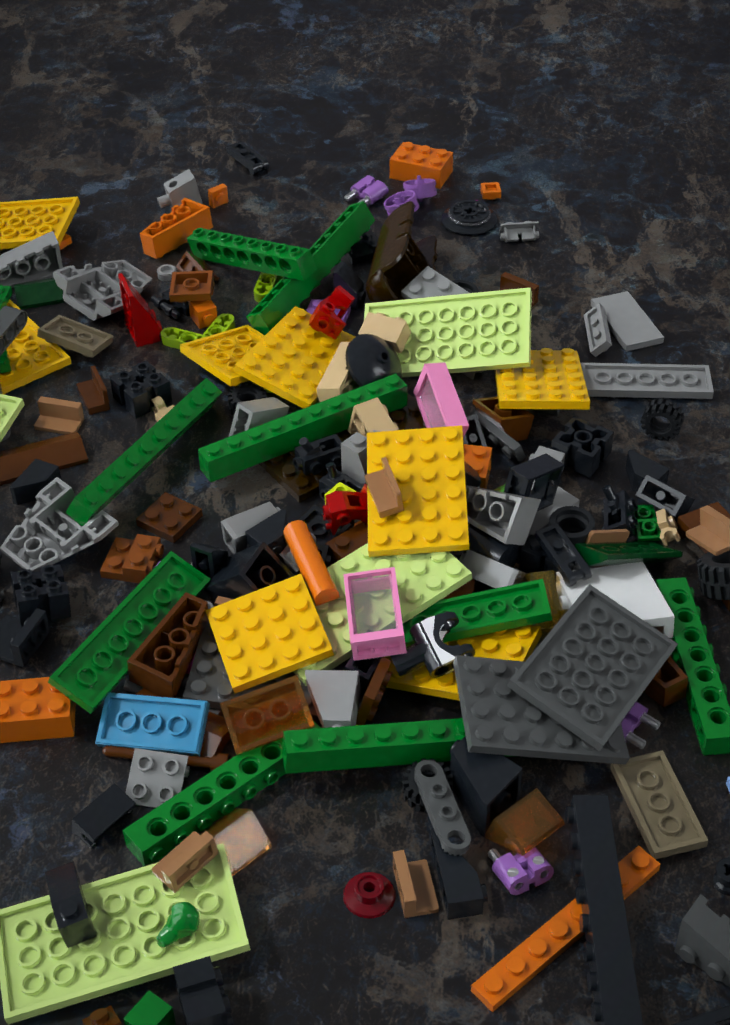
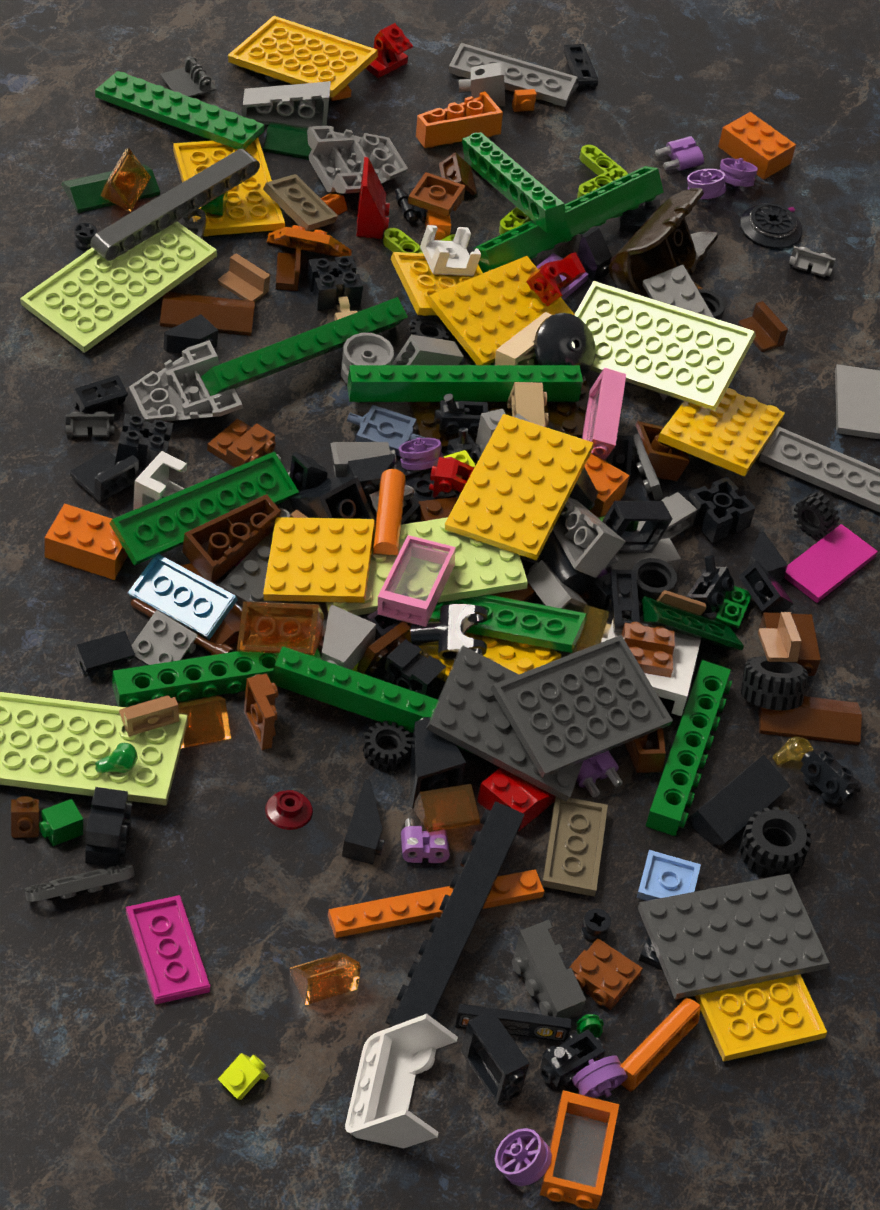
camera: 15 degrees right, 5 degrees up
black slope [45,861,97,948] -> none
reddish brown plate [136,492,203,543] -> none
light grey tile [157,264,177,281] -> none
tan brick [358,312,411,353] -> none
medium nougat panel [364,457,404,518] -> none
medium nougat panel [393,850,439,918] -> none
dark grey plate [414,760,471,856] -> none
orange plate [480,182,501,200] -> none
light grey plate [584,303,612,357] -> none
tan plate [656,508,681,546] -> none
none -> white panel [133,451,187,510]
none -> dark orange plate [244,673,278,750]
none -> orange wing [267,225,352,257]
none -> orange slope [321,193,347,215]
none -> light grey wheel [341,333,394,384]
none -> sand blue plate [347,405,426,456]
none -> red tile [365,23,413,78]
none -> black brick [383,639,446,700]
none -> medium lavender wheel [399,437,443,470]
none -> white panel [420,225,481,276]
none -> light grey plate [448,43,577,107]
none -> red slope [477,768,556,832]
none -> lime beam [577,145,628,198]
none -> dark orange plate [621,622,675,677]
none -> dark pink tile [784,524,878,603]

